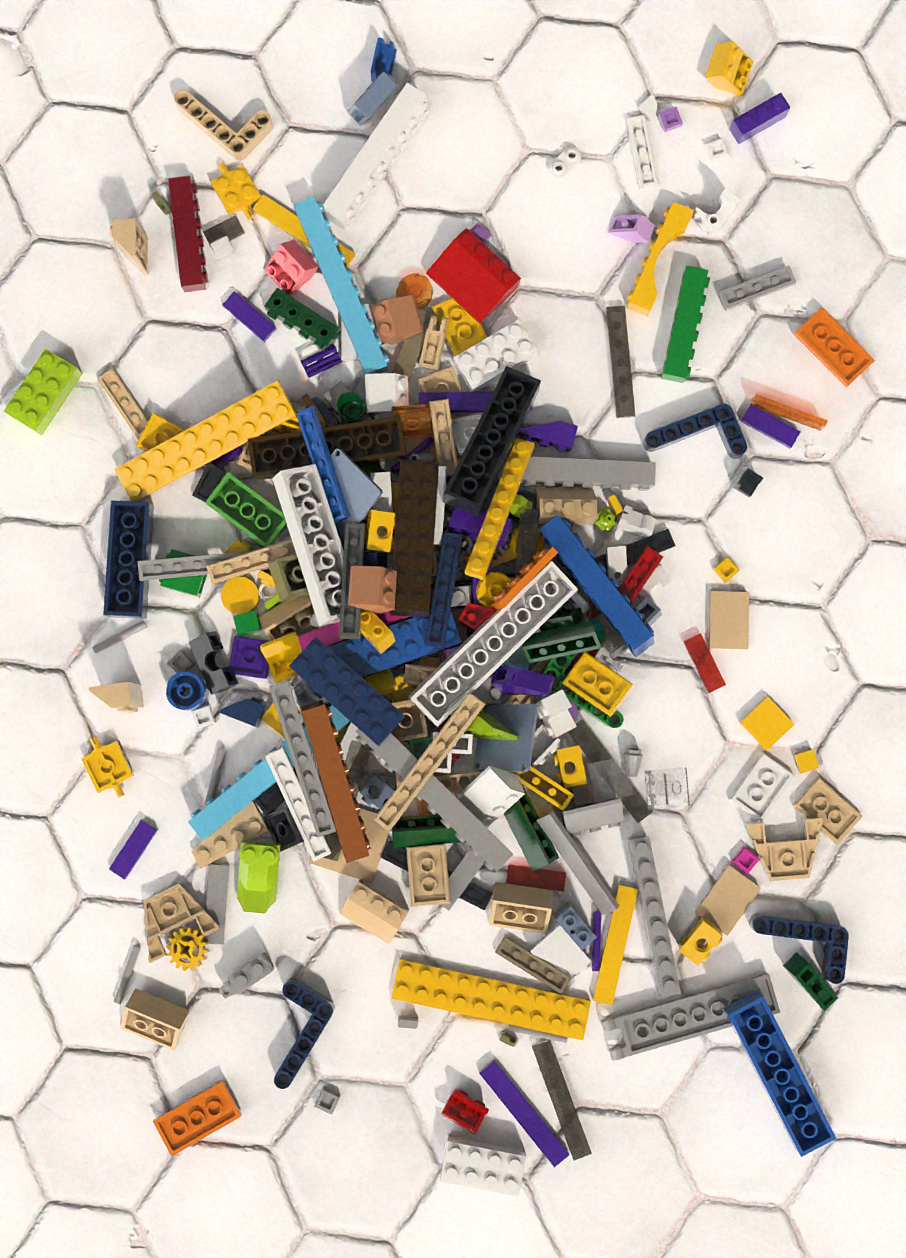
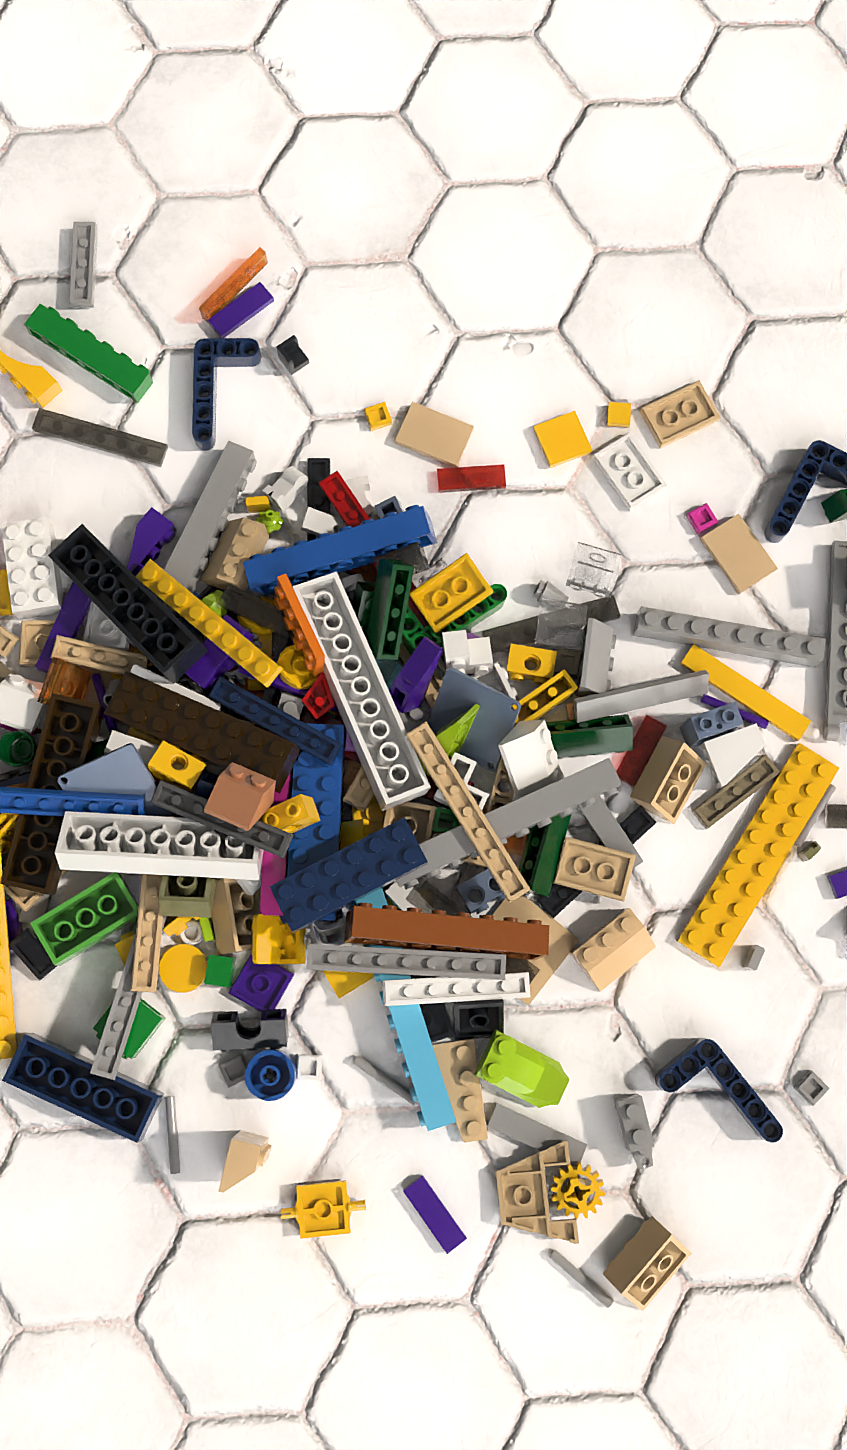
camera: 75 degrees left, 5 degrees down
orange plate [153,1080,242,1157] -> none
dark blue slope [219,697,266,727] -> none
yellow brick [678,916,723,966] -> none
tan wing [745,817,823,881] -> none
orange plate [794,307,875,388] -> none

